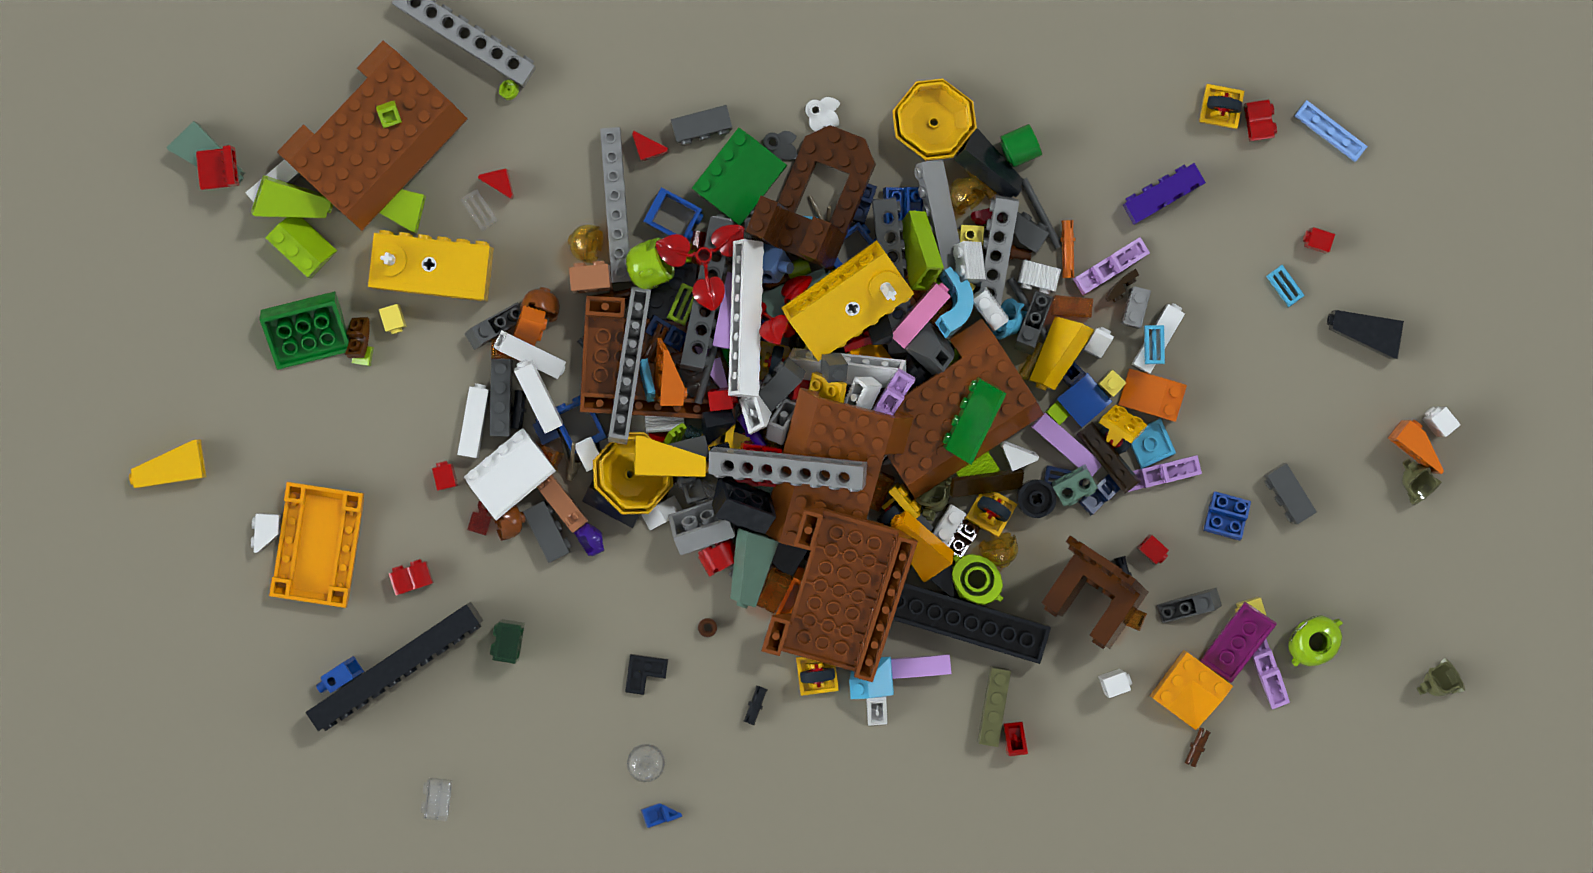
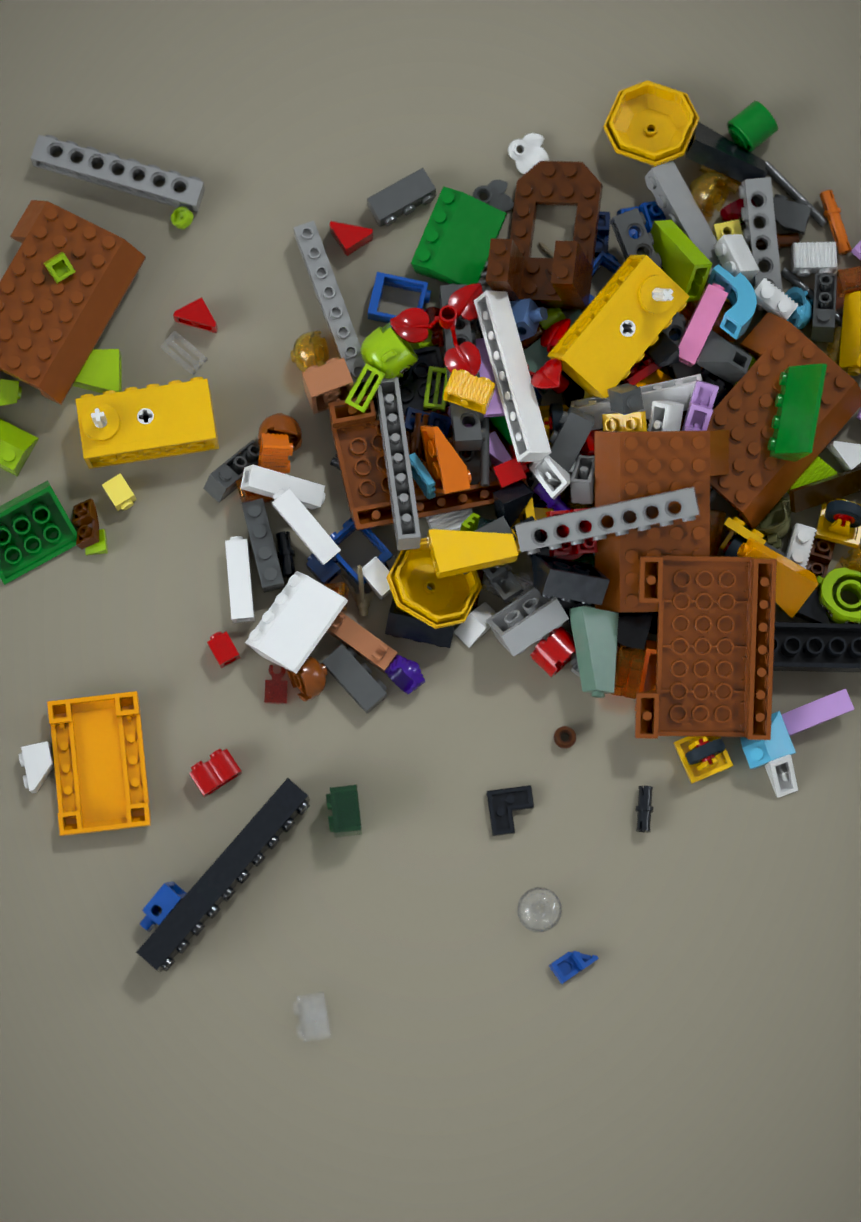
camera: 15 degrees left, 10 degrees down
none -> lime tile [345,363,386,413]
none -> yellow brick [443,369,495,414]

